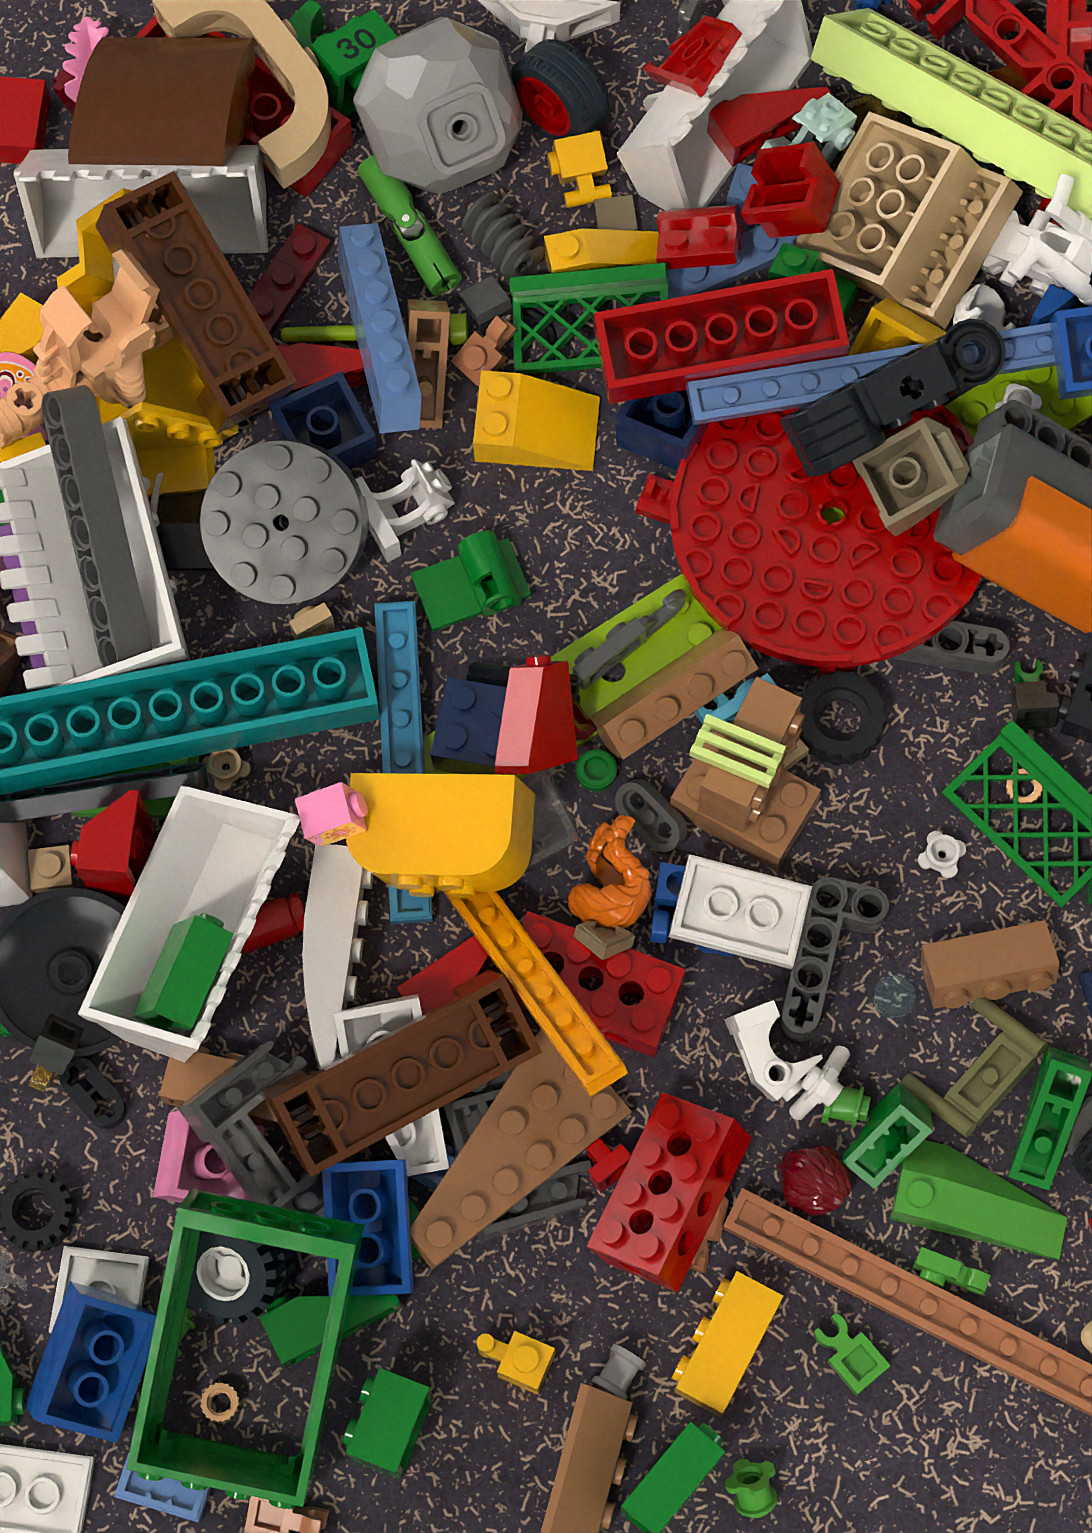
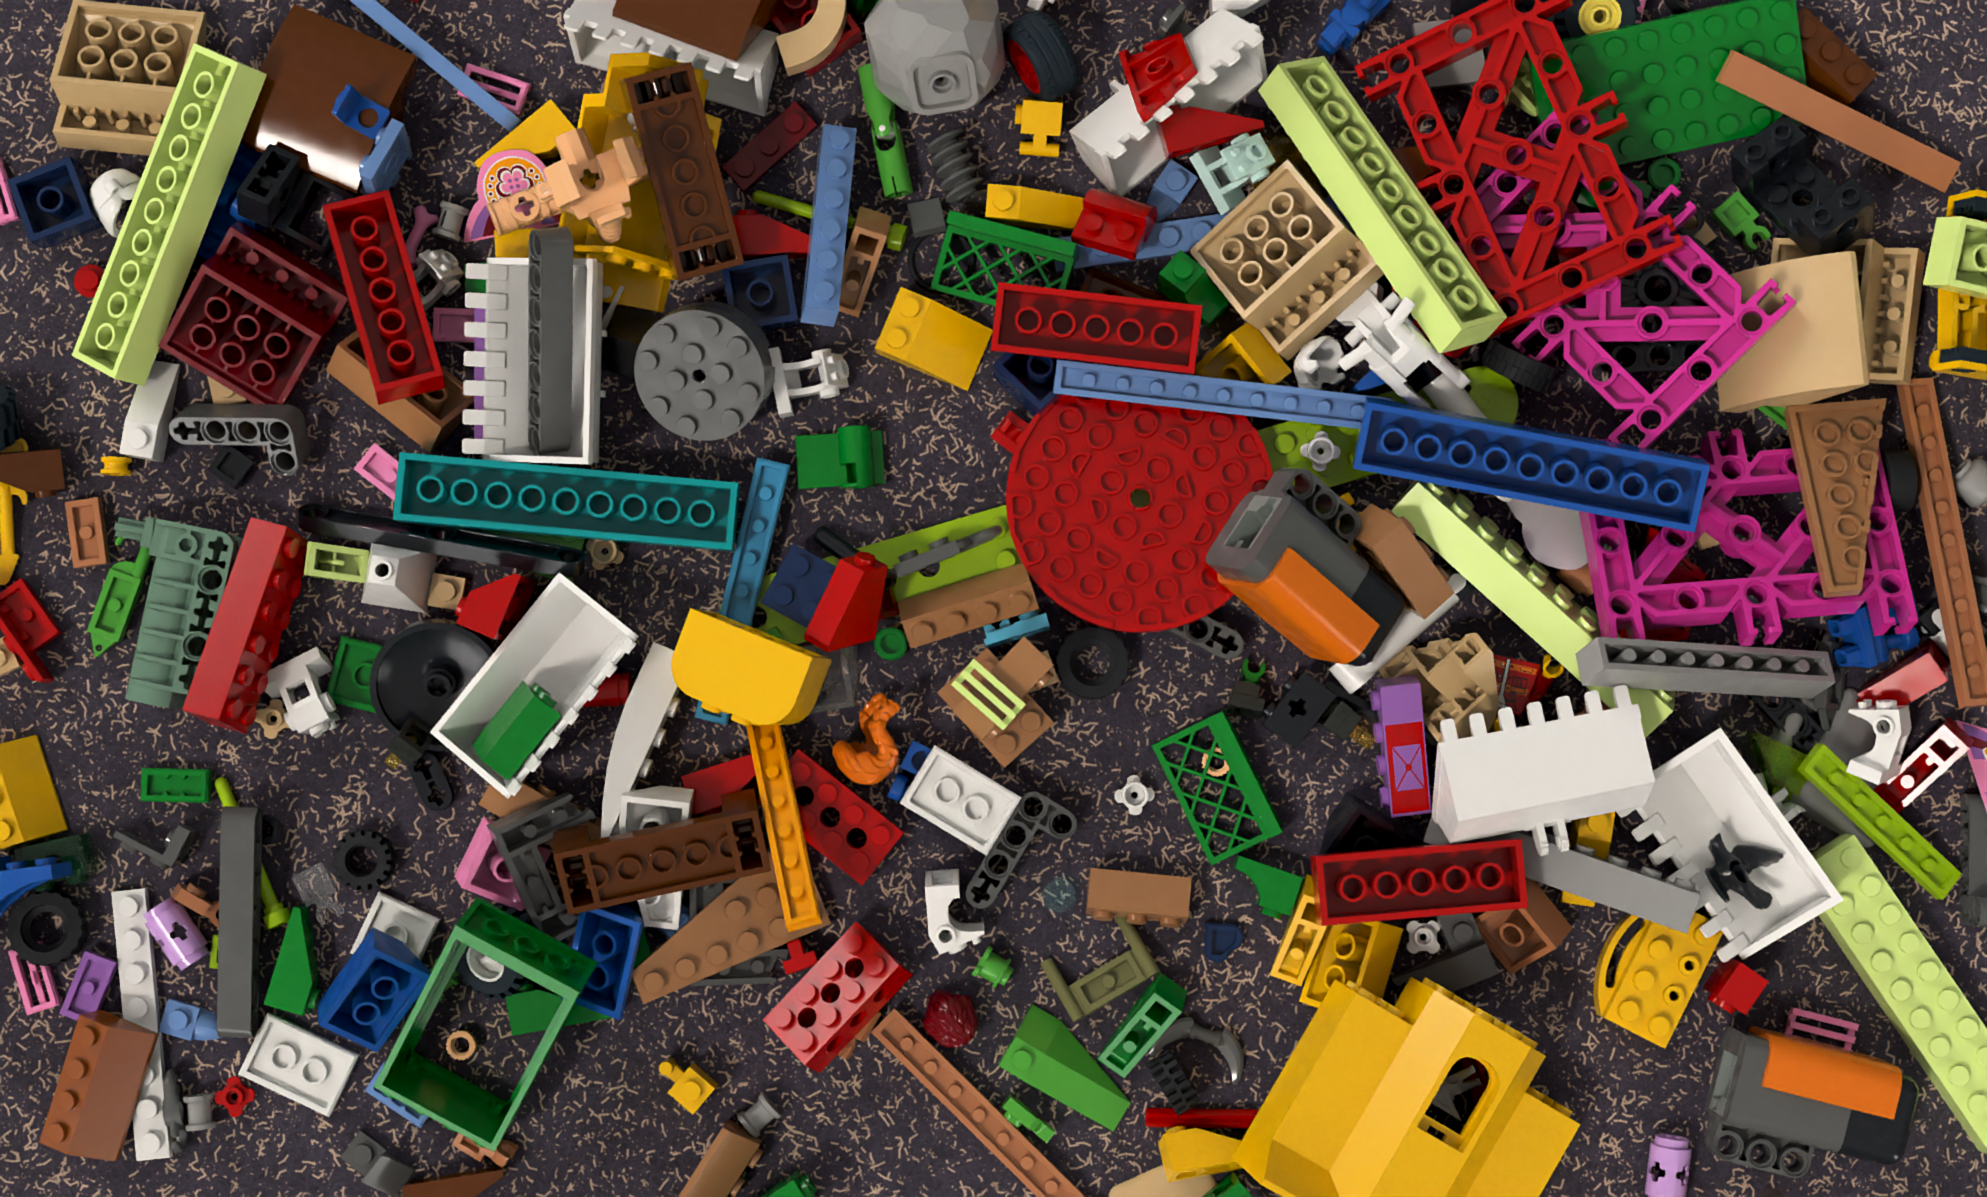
camera: 15 degrees right, 15 degrees up
tan plate [289,602,335,640] -> none
bright pink brick [295,782,368,847] -> none
green brick [342,1368,434,1480] -> none
nougat plate [451,315,518,387] -> none
dark tan tile [573,921,635,960] -> none
dark tan tile [594,195,638,231] -> none
dark grey plate [615,779,687,852] -> none
yellow brick [671,1271,783,1418] -> none
red plate [740,142,841,238] -> none
black brick [780,318,1006,477] -> none
white piece [789,1046,850,1120] -> none
bright green plate [813,1313,890,1396] -> none
green arch [842,1083,933,1189] -> none
dark tan slope [852,417,970,537] -> none

